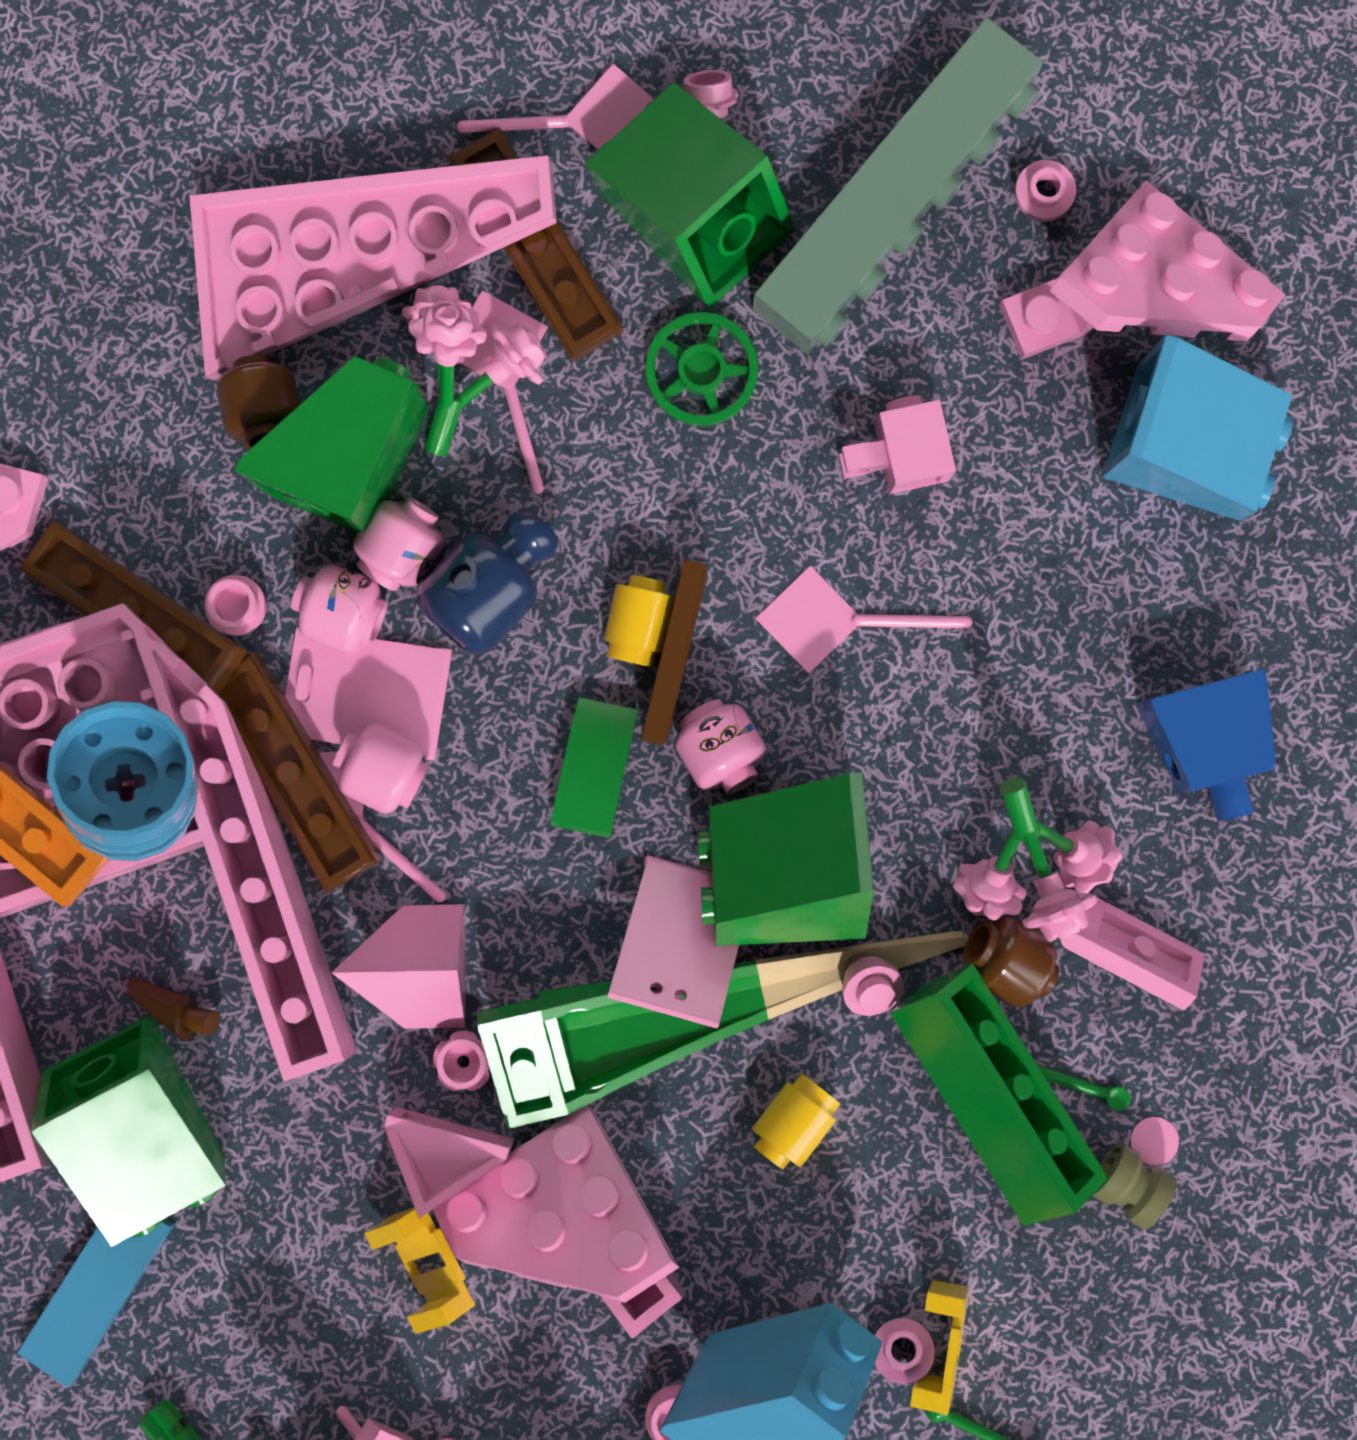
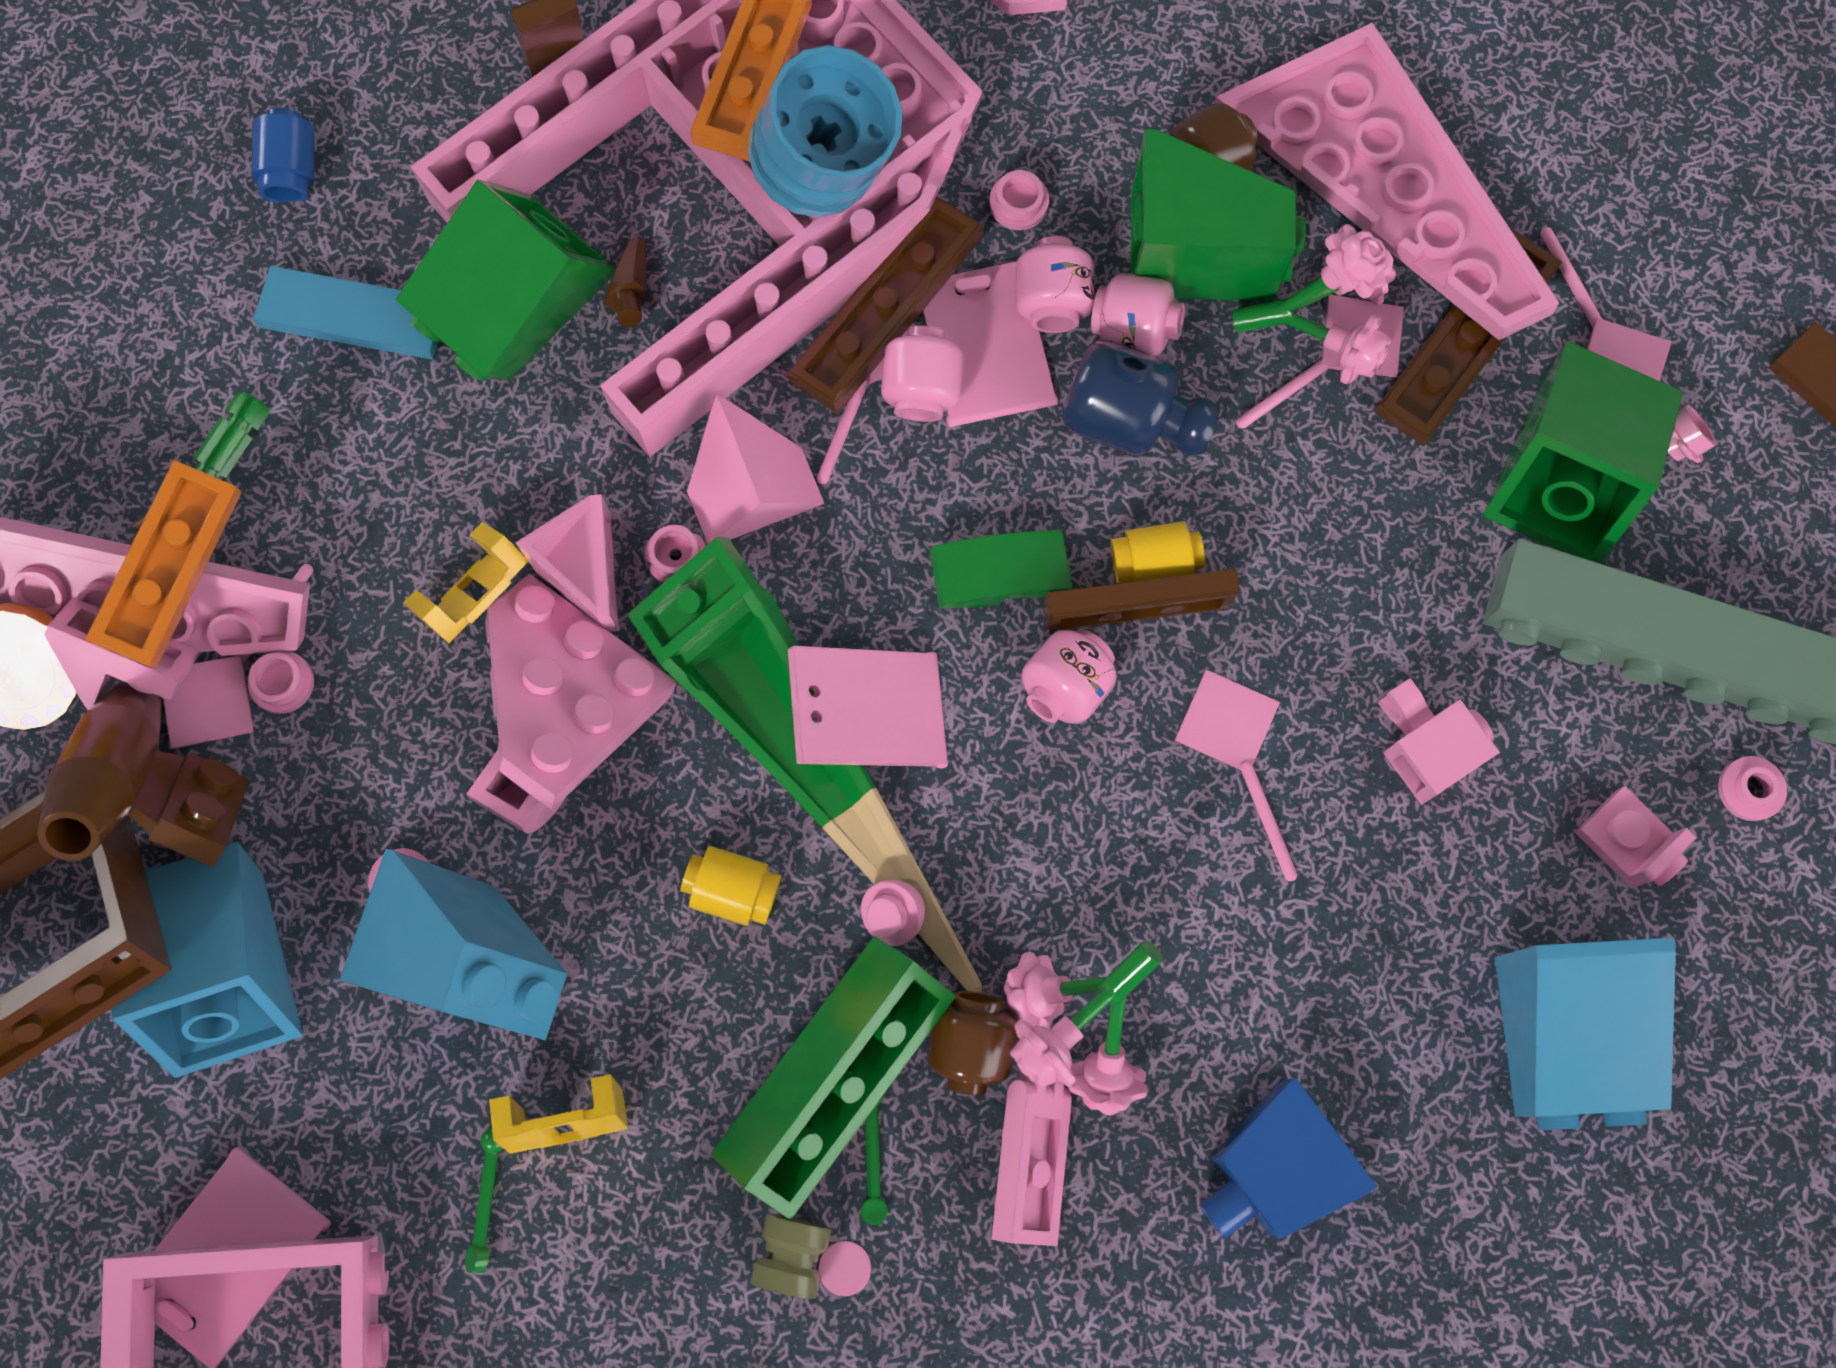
camera: 65 degrees right, 10 degrees down
reddish brown tile [19,519,248,694] -> none
green wheel [645,312,758,426] -> none
green slope [698,772,874,946] -> none
bright pink plate [875,1318,935,1384] -> none
bright pink plate [1049,180,1286,342] -> none

